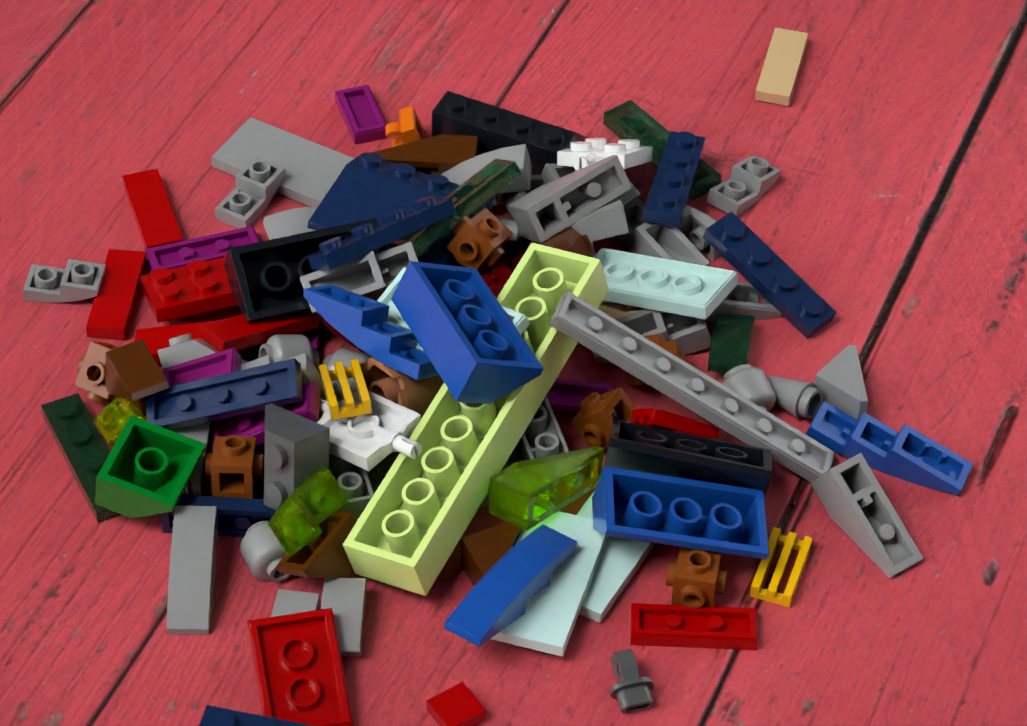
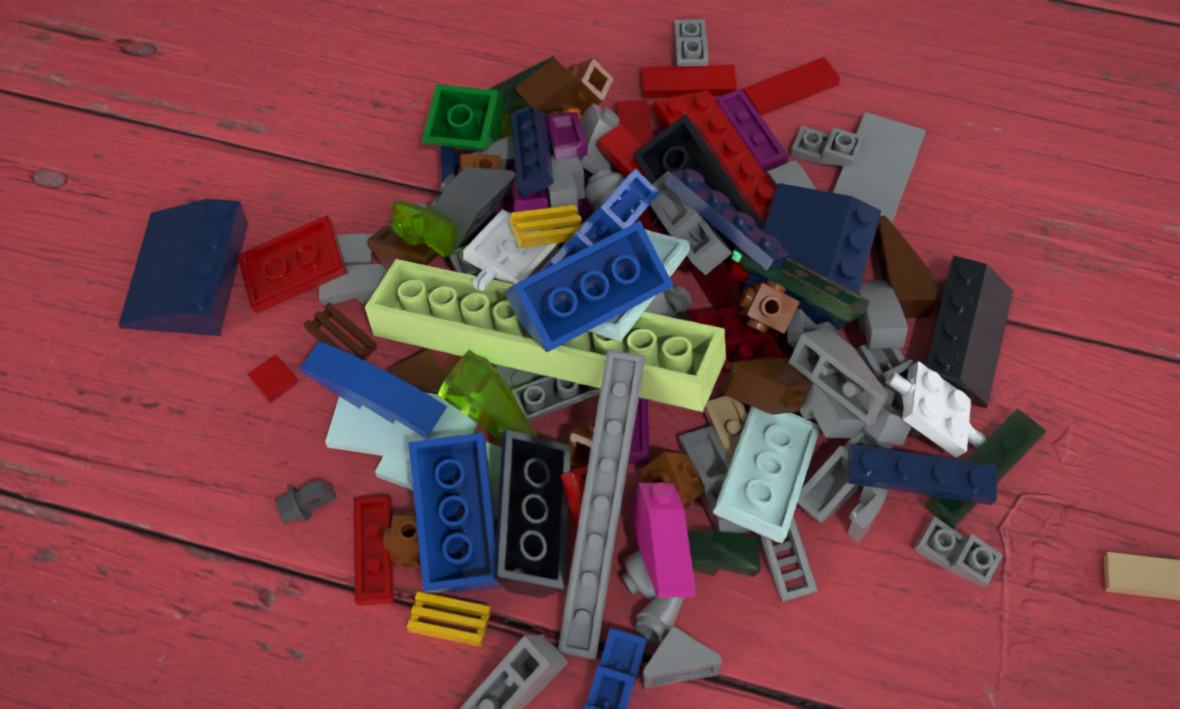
camera: 85 degrees right, 15 degrees up
light grey slope [166,505,218,635] -> none
magenta tile [335,85,387,145] -> none
orange tile [385,105,425,147] -> none
dark blue plate [703,211,837,339] -> none
none -> reddish brown tile [304,303,377,360]
none -> dark pink slope [628,483,696,598]

